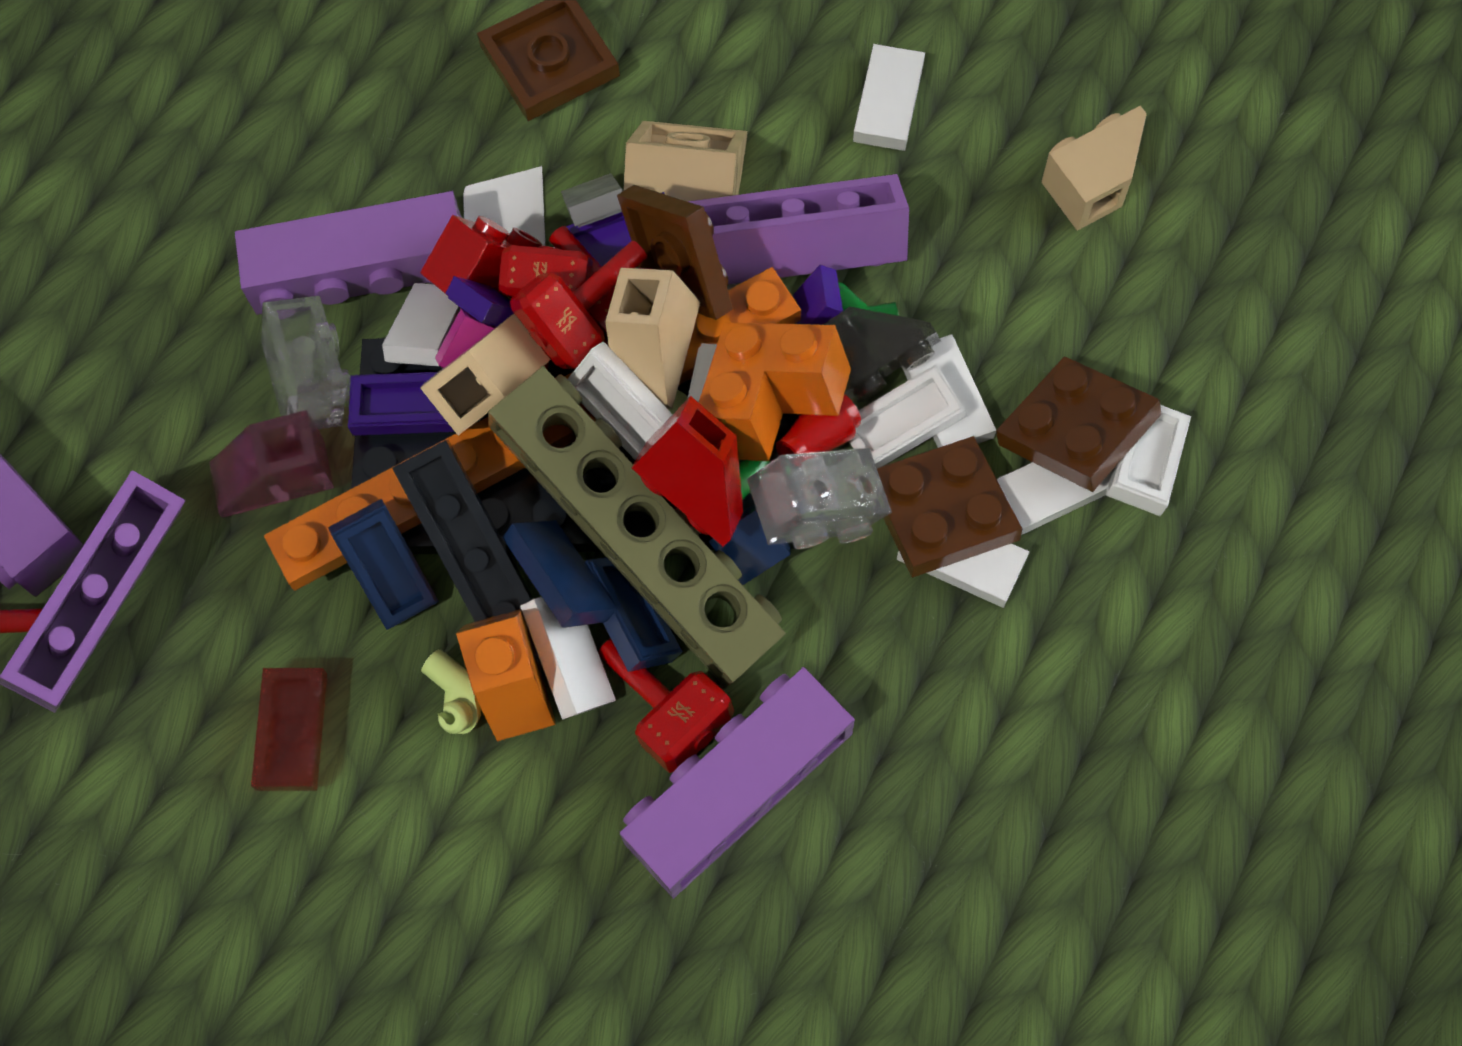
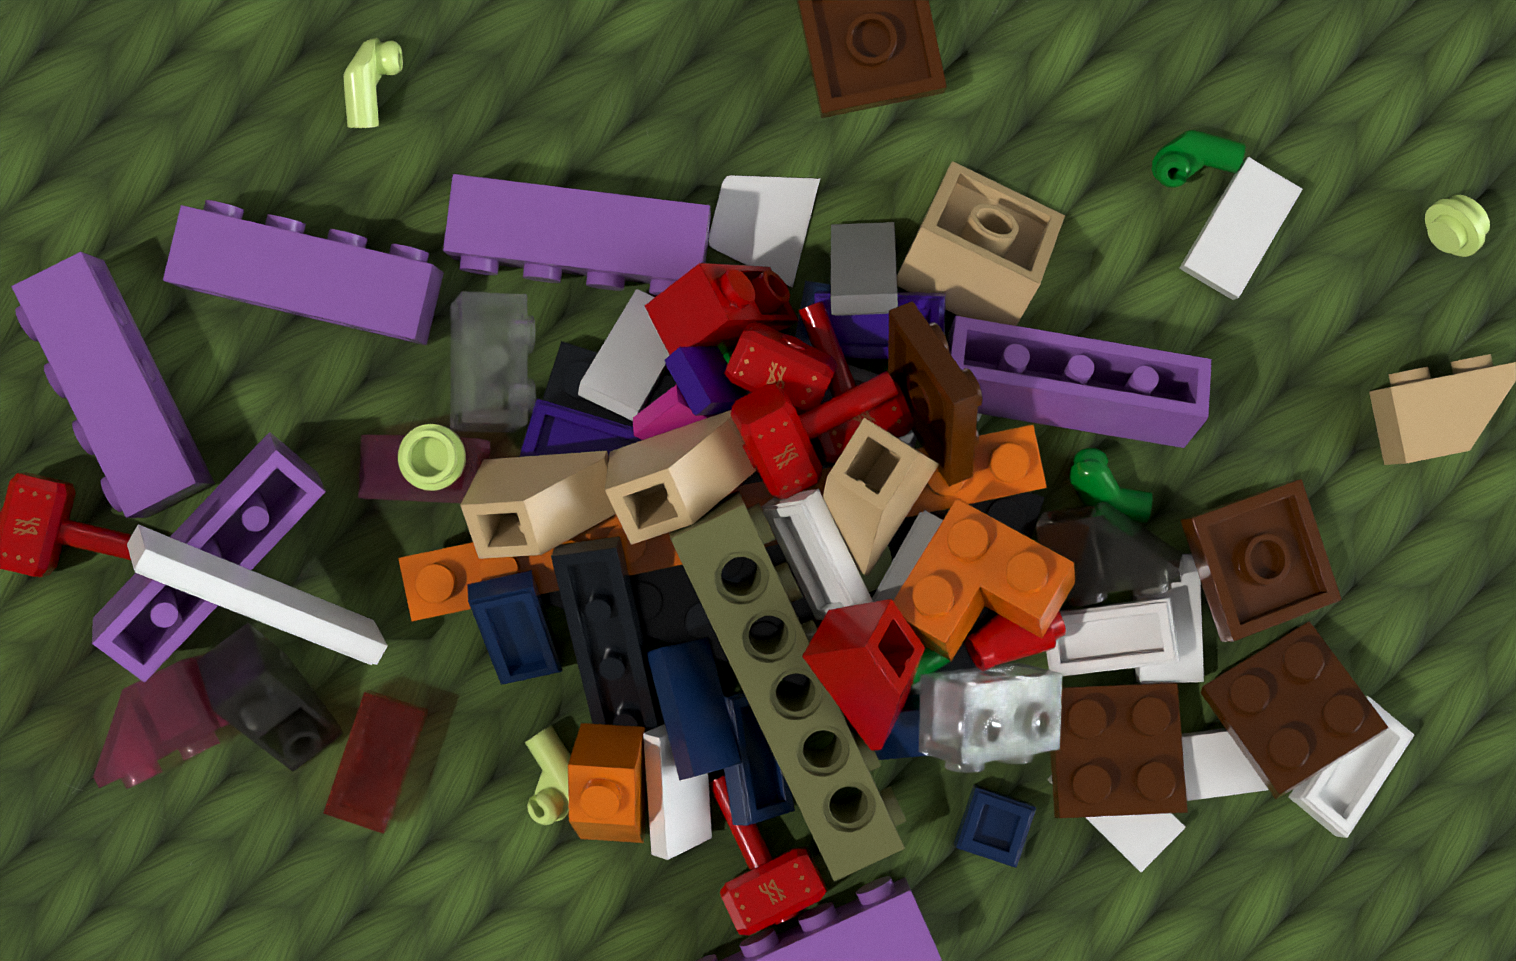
camera: 15 degrees right, 20 degrees up
dark purple tile [792,264,843,325] -> none
none -> clear pink slope [93,655,234,790]
none -> white tile [127,524,388,665]
none -> medium lavender brick [163,200,444,345]
none -> clear smoke slope [197,623,343,772]
none -> yellowish green arm [343,38,403,128]
none -> yellowish green plate [398,424,466,491]
none -> tan slope [460,451,616,559]
none -> dark blue tile [954,784,1036,868]
none -> green arm [1151,130,1246,188]
none -> reddish brown plate [1181,479,1342,642]
none -> yellowish green plate [1425,195,1490,257]

